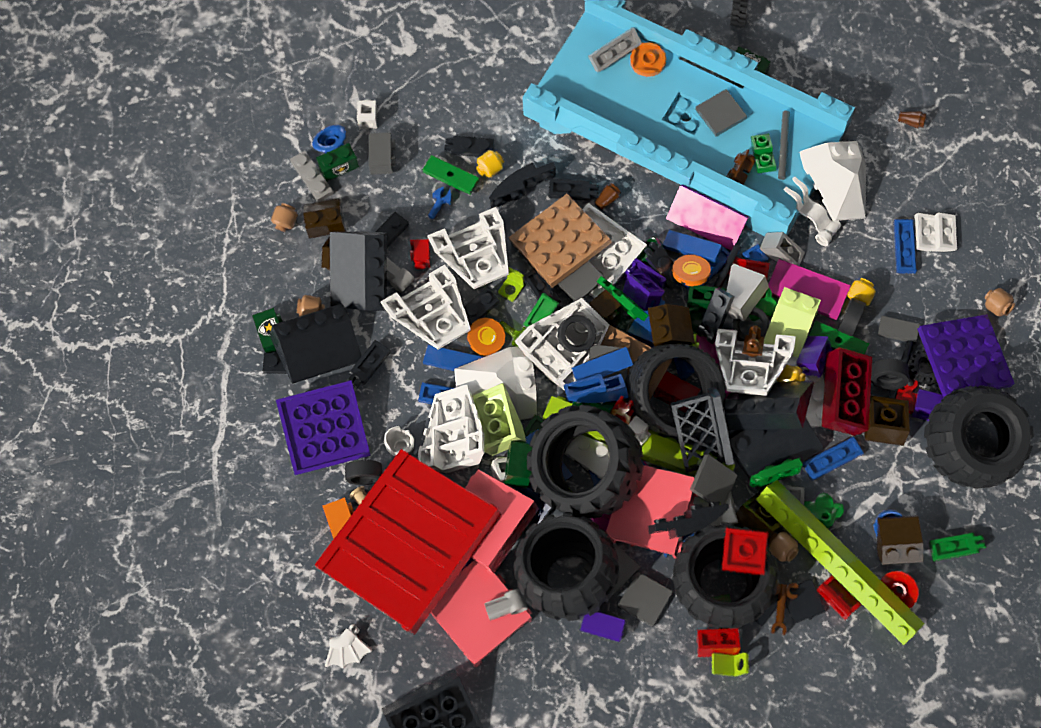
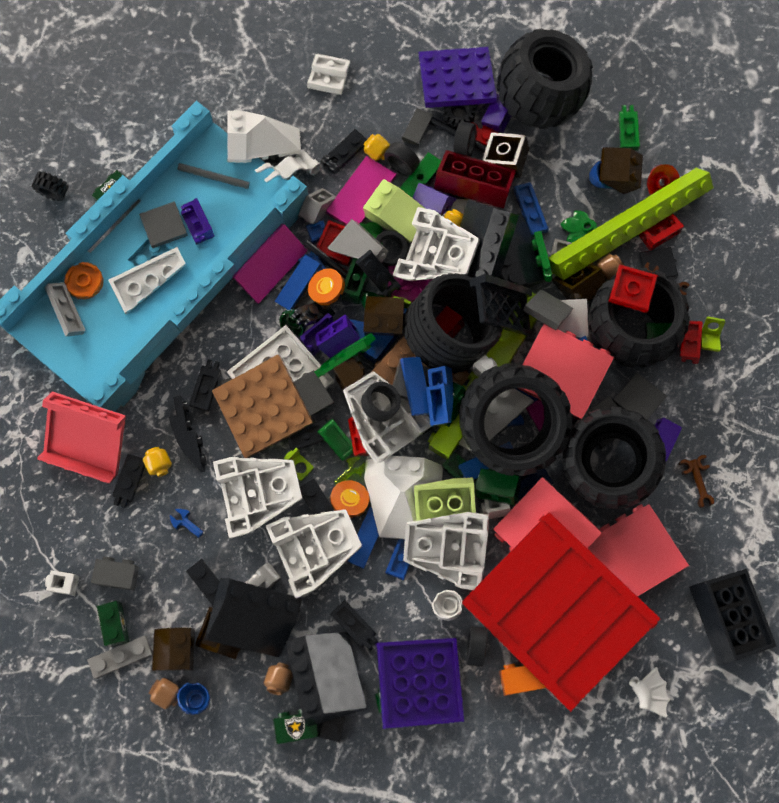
camera: 85 degrees left, 5 degrees up
blue hat [312,125,346,153] -> none
tan bush [349,485,367,505] -> none
red brick [410,239,430,269] -> none
green tile [422,155,479,195] -> none
light grey piece [484,589,528,621] -> none
reddish brown cone [594,183,621,210] -> none
red plate [612,396,634,425] -> none
black slope [648,501,729,539] -> none
reddish brown hinge [726,149,755,185] -> none
reddish brown hinge [742,326,765,357] -> none
green slope [751,134,776,174] -> none
blue tile [893,219,917,274] -> none
reddish brown cone [898,111,927,129] -> none
medium nougat head [985,288,1015,316] -> none
none -> coral panel [37,392,126,484]
none -> white wing [108,247,186,315]
none -> blue hair [177,683,210,715]
none -> dark purple hinge [181,198,215,245]
none -> black plate [320,129,367,174]
none -> reddish brown bar [678,455,714,508]

